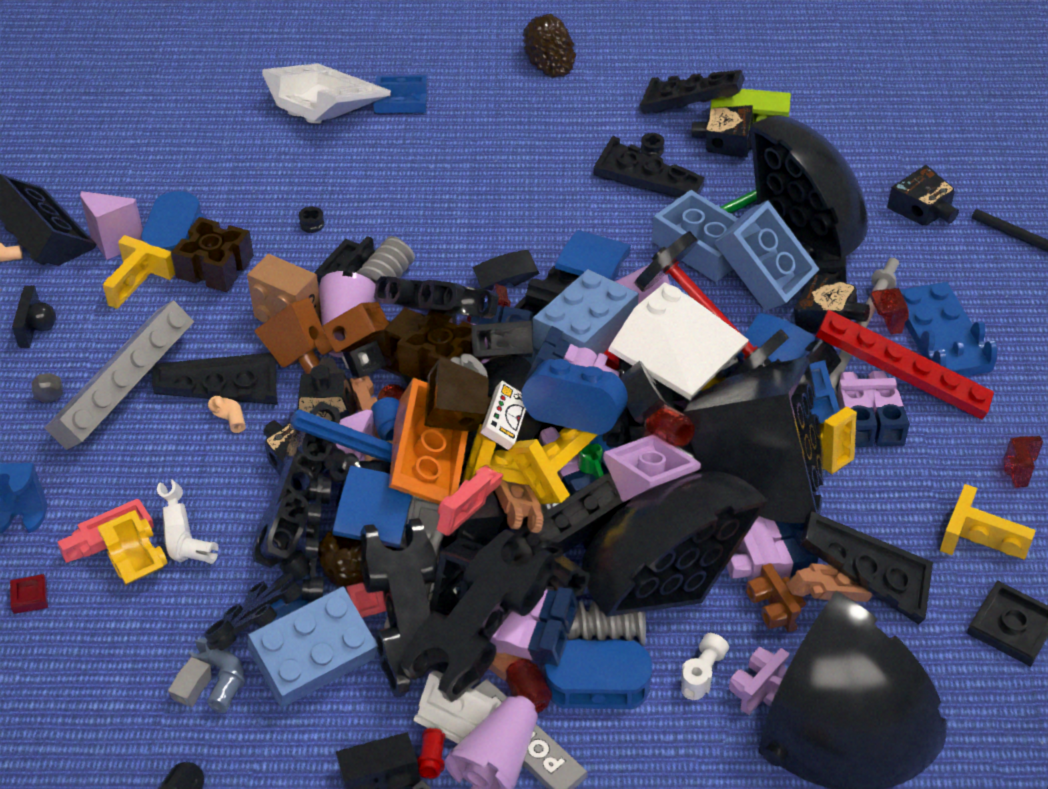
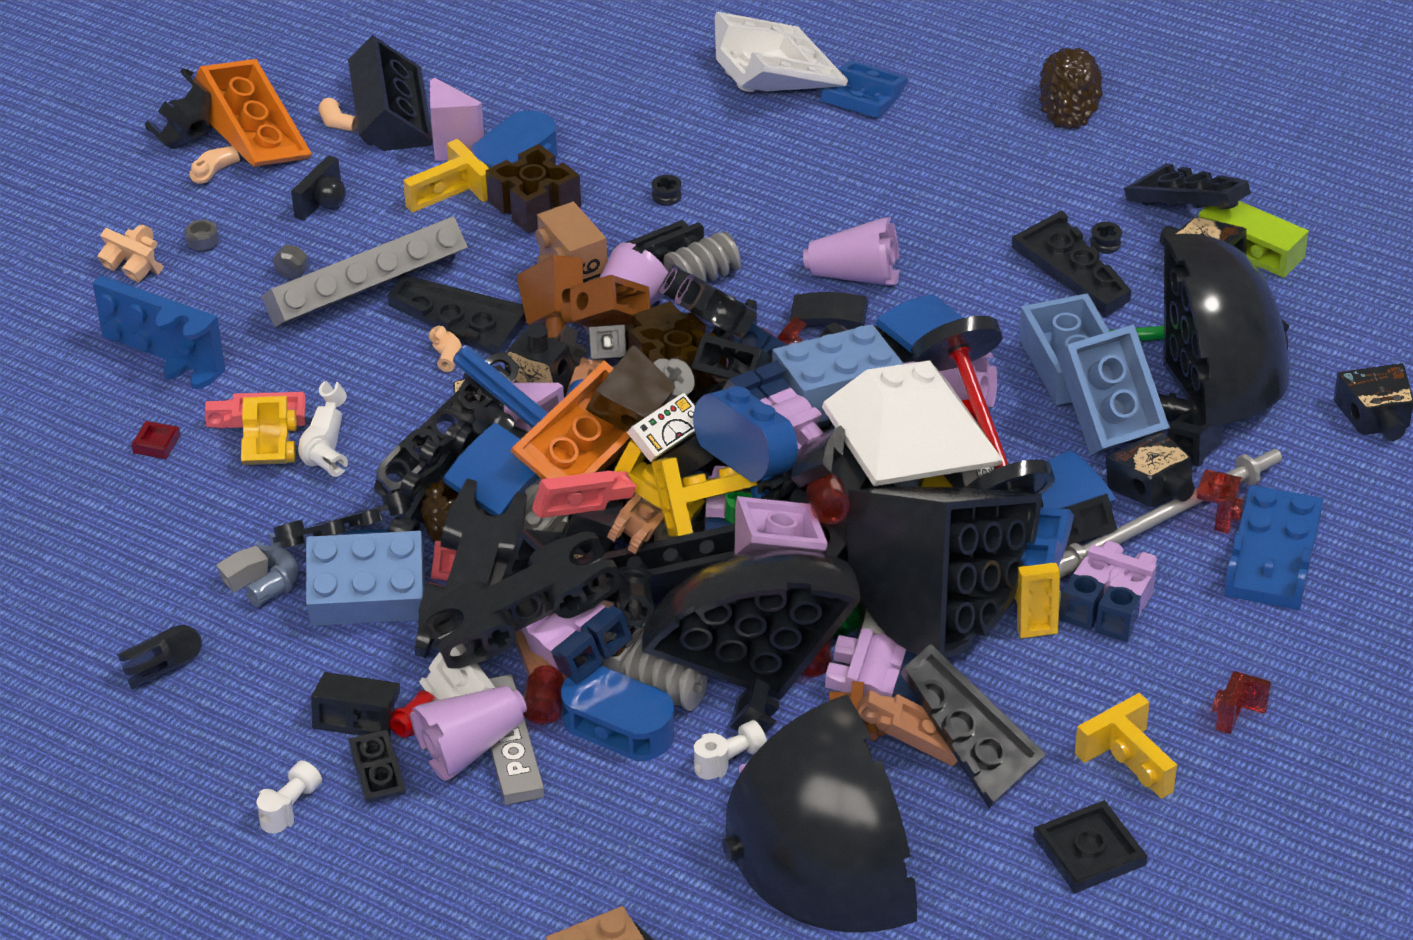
camera: 30 degrees right, 5 degrees down
red plate [815,309,994,420] -> none
none -> black tile [730,678,779,733]
none -> lavender cone [803,217,899,286]

